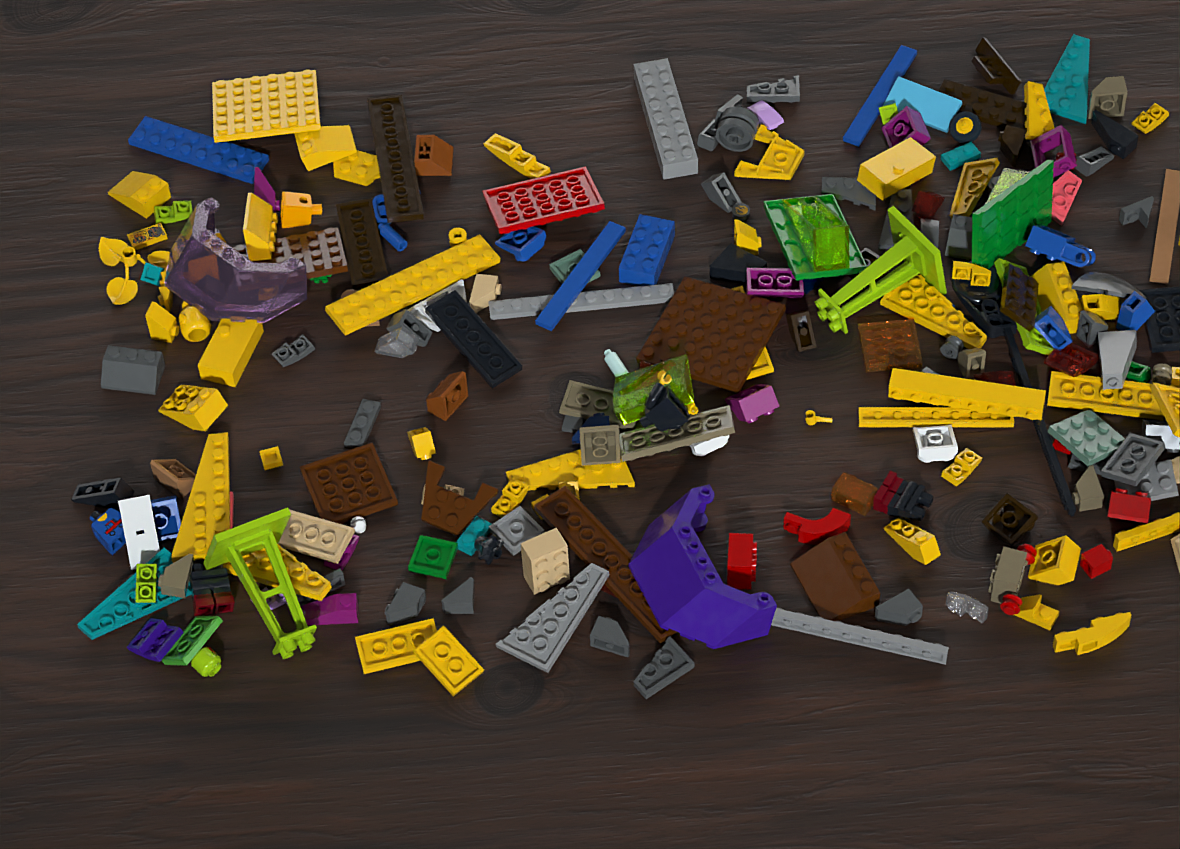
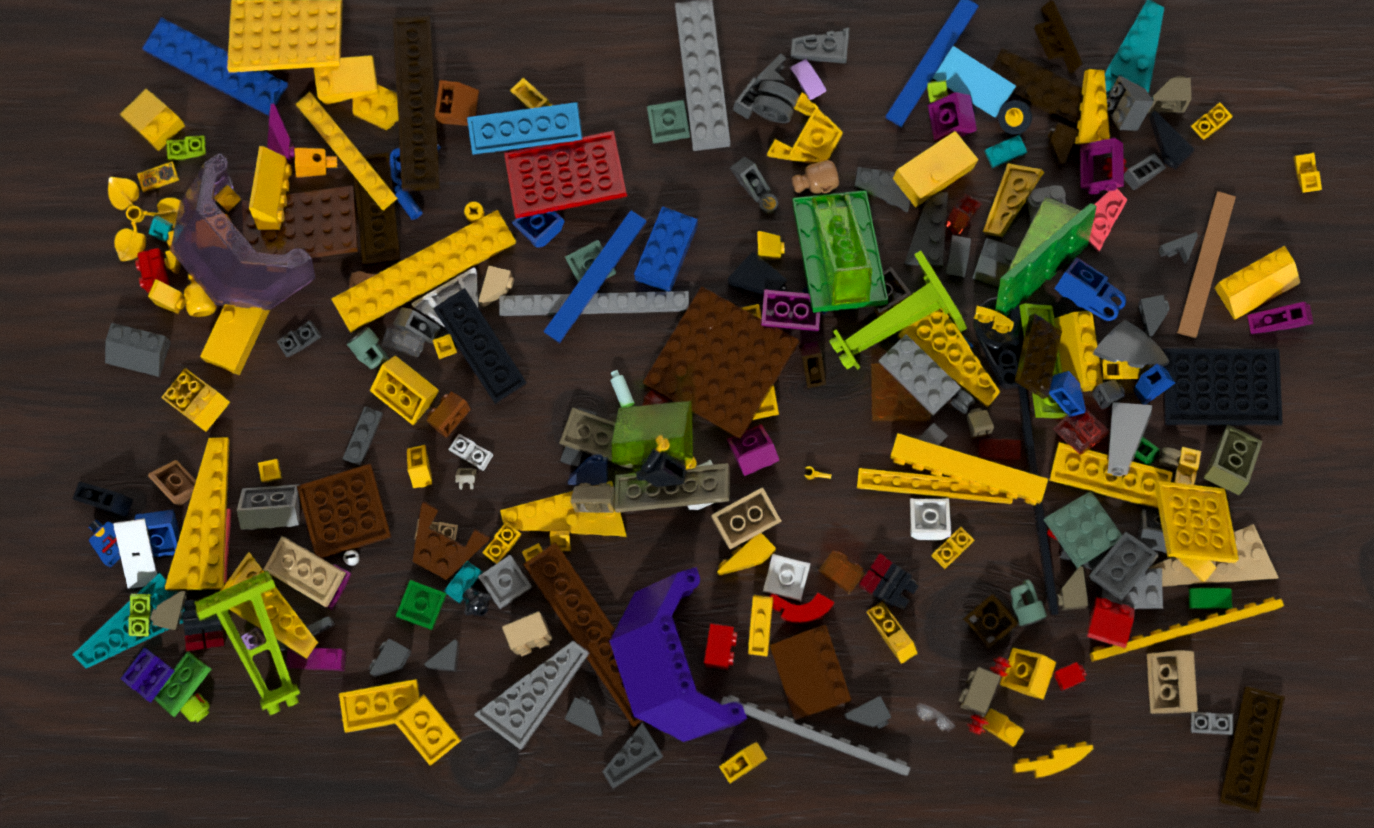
camera: 10 degrees right, 25 degrees up
none -> red brick [135,248,170,293]
none -> light grey slope [237,484,301,530]
none -> yellow plate [296,92,397,210]
none -> sand green piece [346,326,389,369]
none -> yellow slope [370,356,439,425]
none -> yellow plate [432,334,457,359]
none -> white slope [448,434,494,471]
none -> dark tan tile [455,468,477,490]
none -> dark azure plate [467,102,583,154]
none -> sand green plate [647,100,690,144]
none -> tan slope [711,487,781,549]
none -> yellow slope [717,533,776,576]
none -> yellow slope [719,742,767,783]
none -> yellow tile [748,595,773,656]
none -> white tile [763,554,810,602]
none -> medium nougat piece [792,160,839,194]
none -> light grey plate [879,334,961,415]
none -> sand green piece [1011,580,1047,627]
none -> dark grey slope [1107,76,1154,131]
none -> dark grey slope [1138,295,1169,338]

